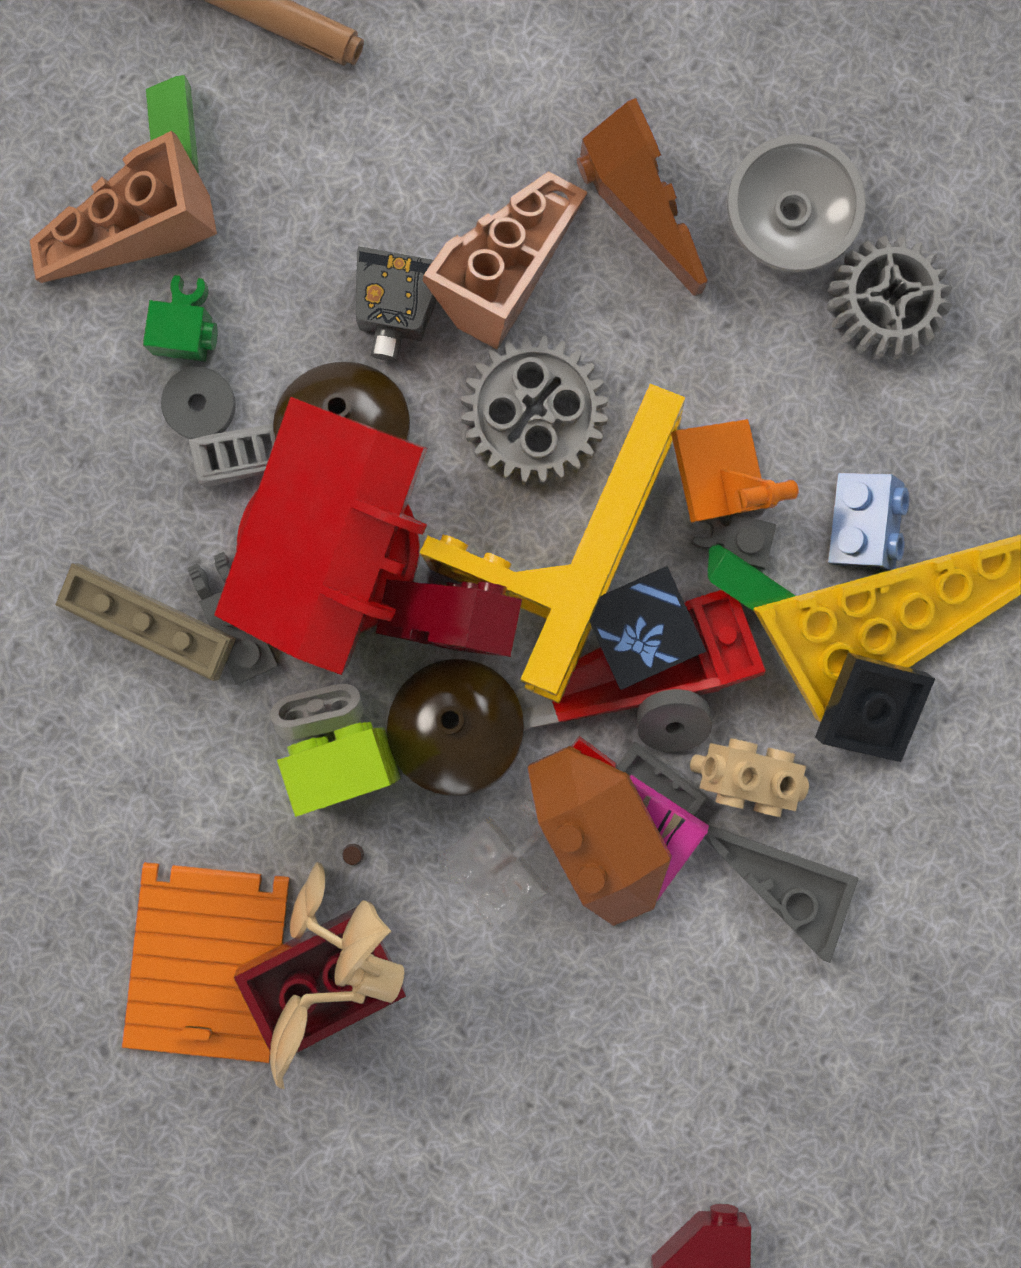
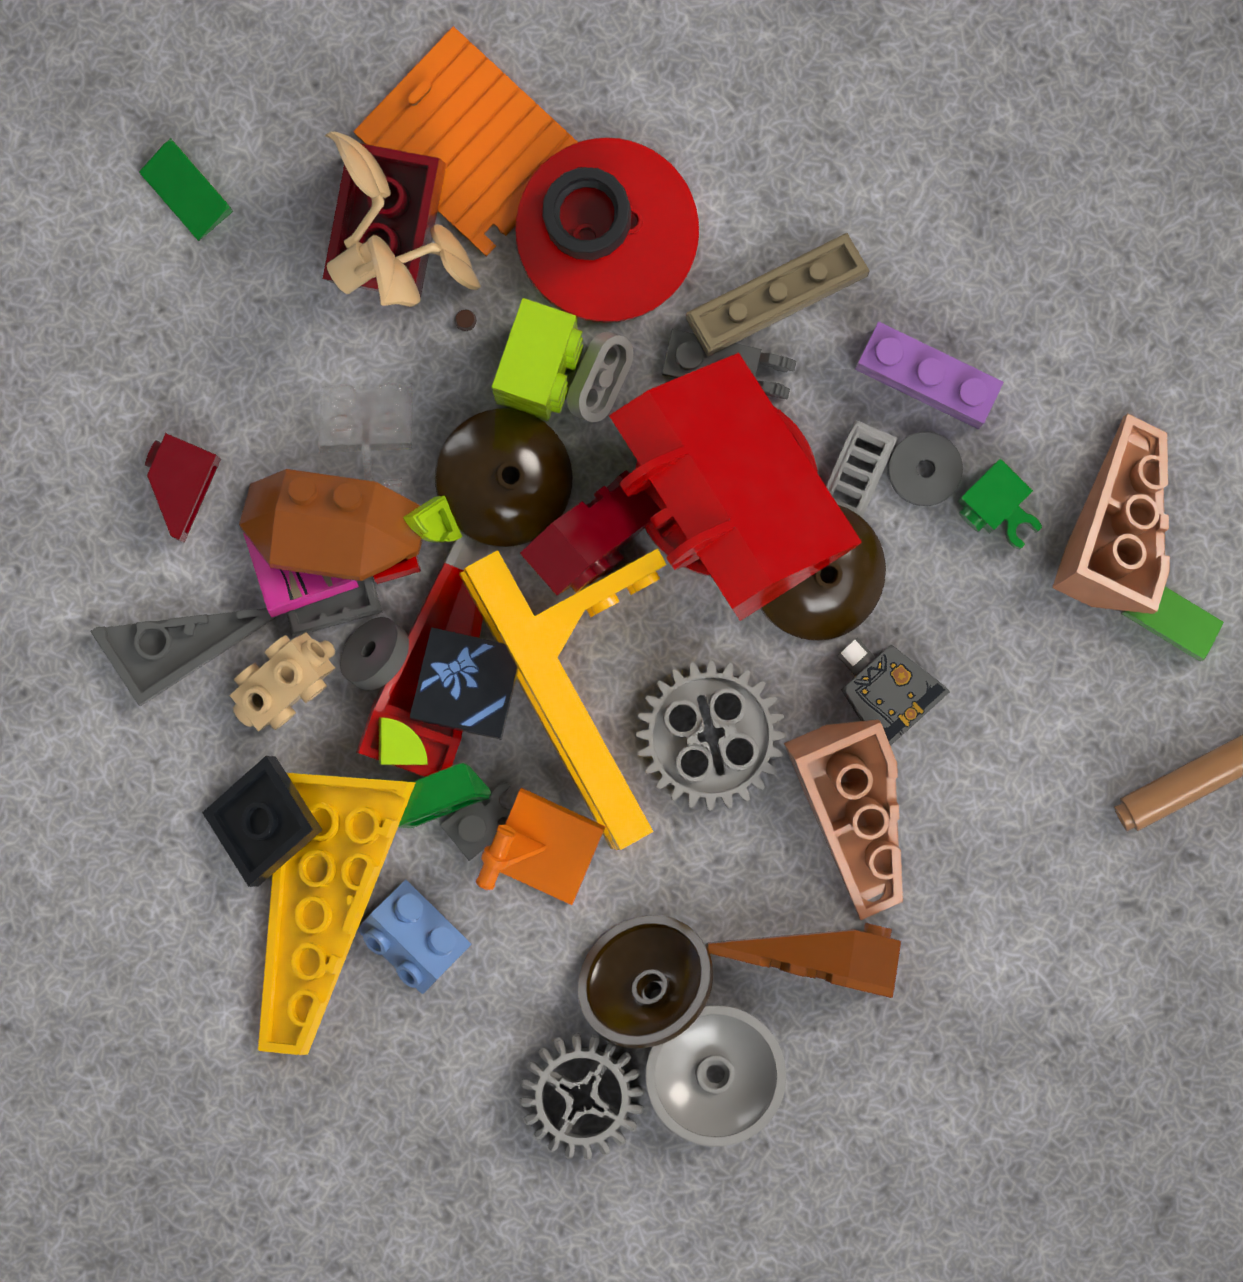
camera: 125 degrees right, 0 degrees up
none -> green slope [139,138,233,241]
none -> dark red slope [145,433,221,543]
none -> lime tile [379,717,428,765]
none -> lime tile [403,495,462,543]
none -> red plate [515,138,699,323]
none -> black tyre [542,167,631,260]
none -> dark brown dish [578,915,713,1048]
none -> medium lavender brick [855,321,1004,429]

